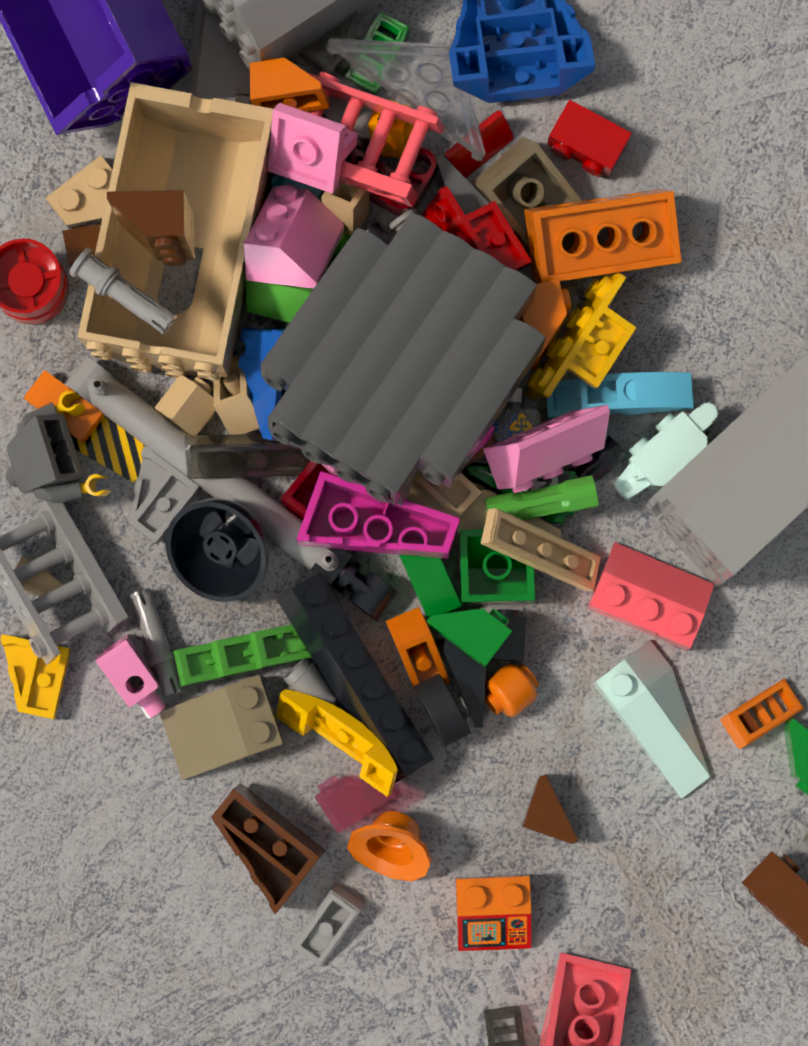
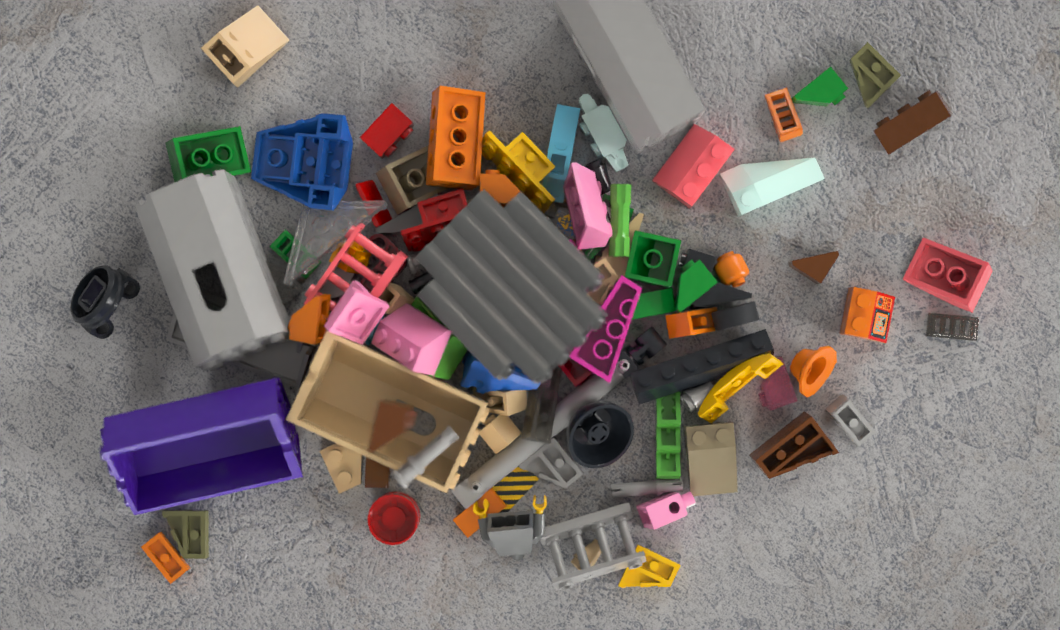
camera: 85 degrees left, 5 degrees up
tan tile [481,508,601,591] -> none

